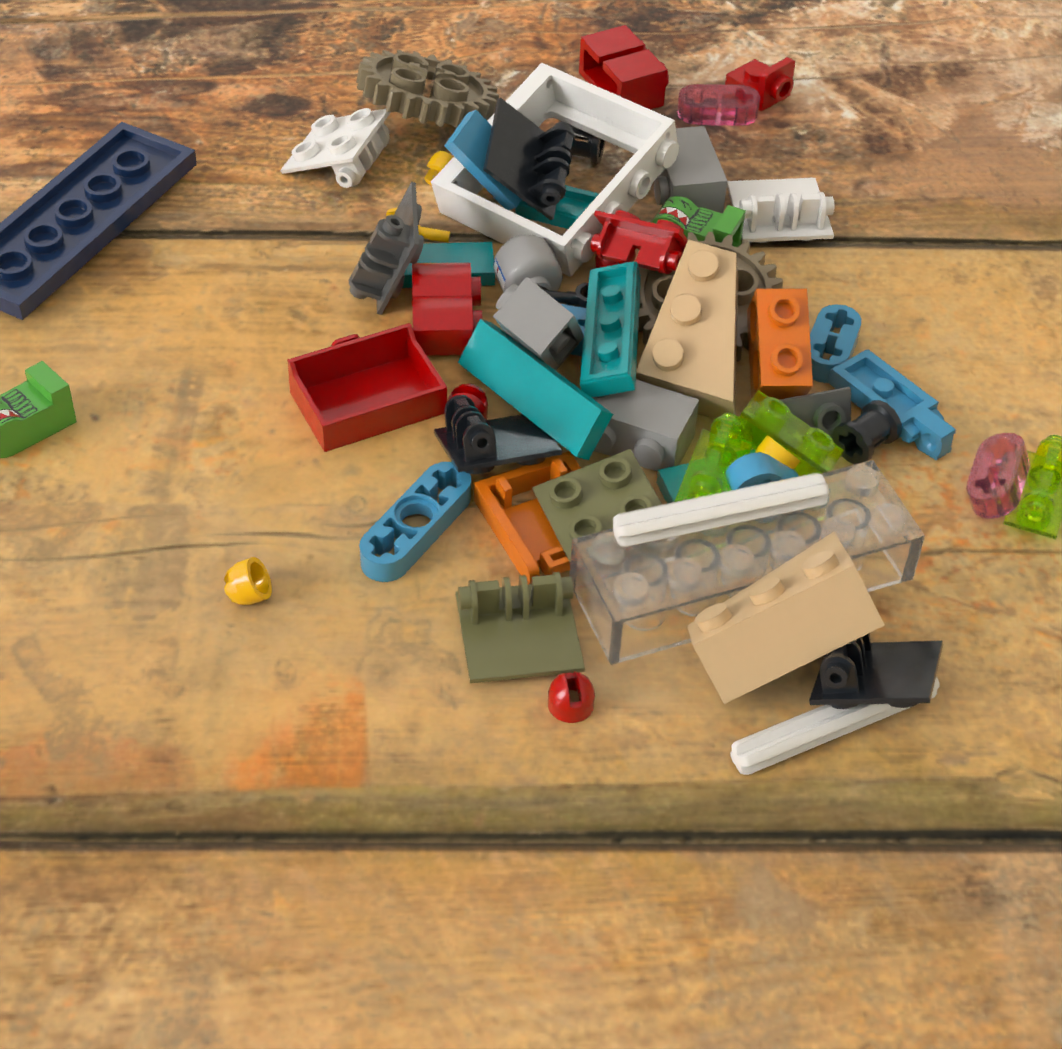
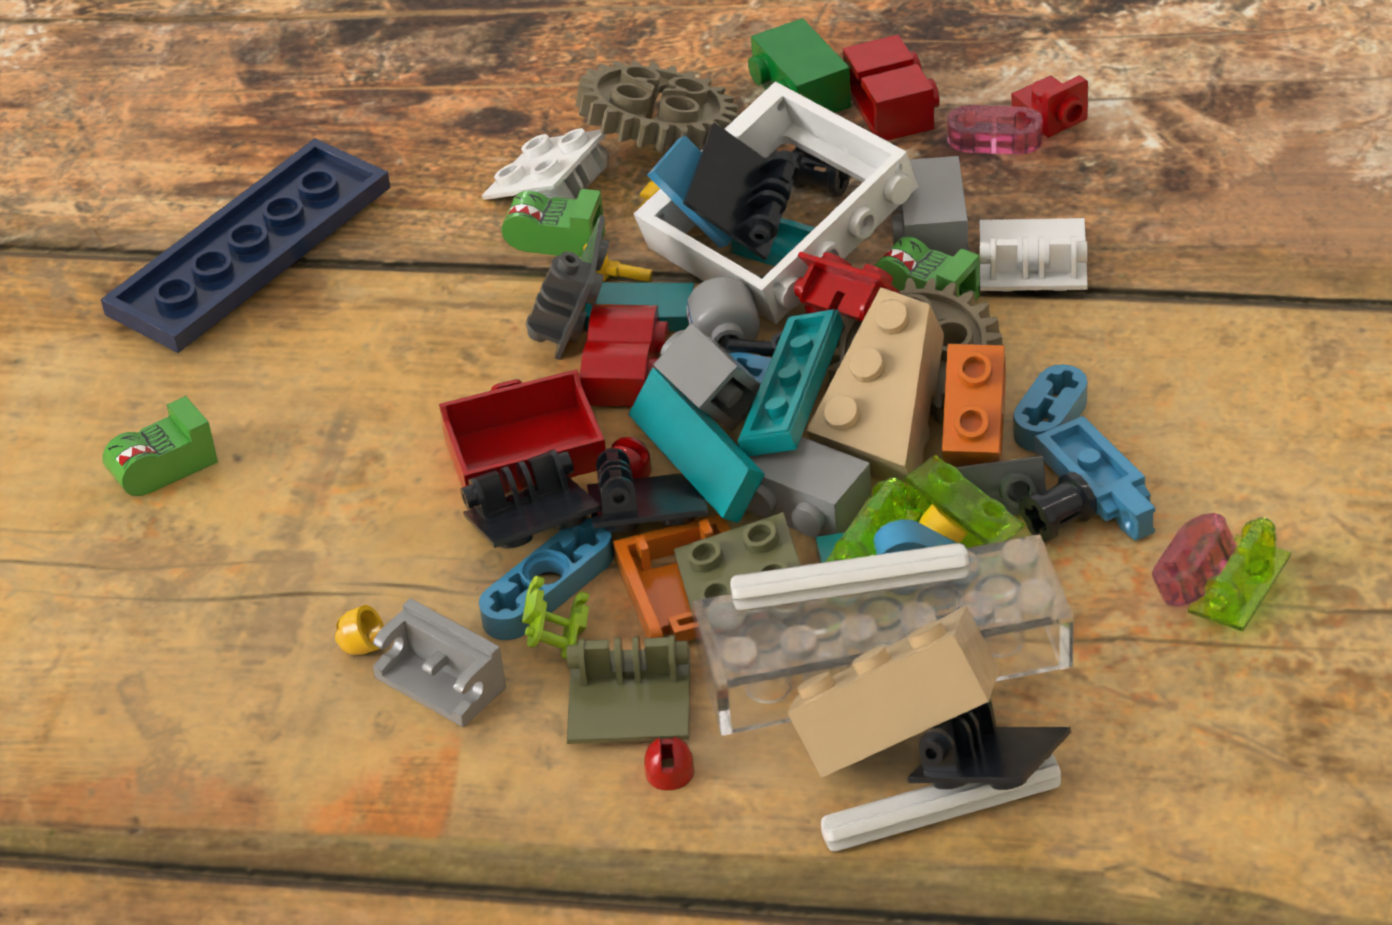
camera: 15 degrees right, 5 degrees down
none -> light grey hinge [373,598,506,727]
none -> black hinge [460,449,602,549]
none -> bright green leg [501,189,605,257]
none -> lime piece [522,576,589,660]
none -> green brick [748,18,851,113]

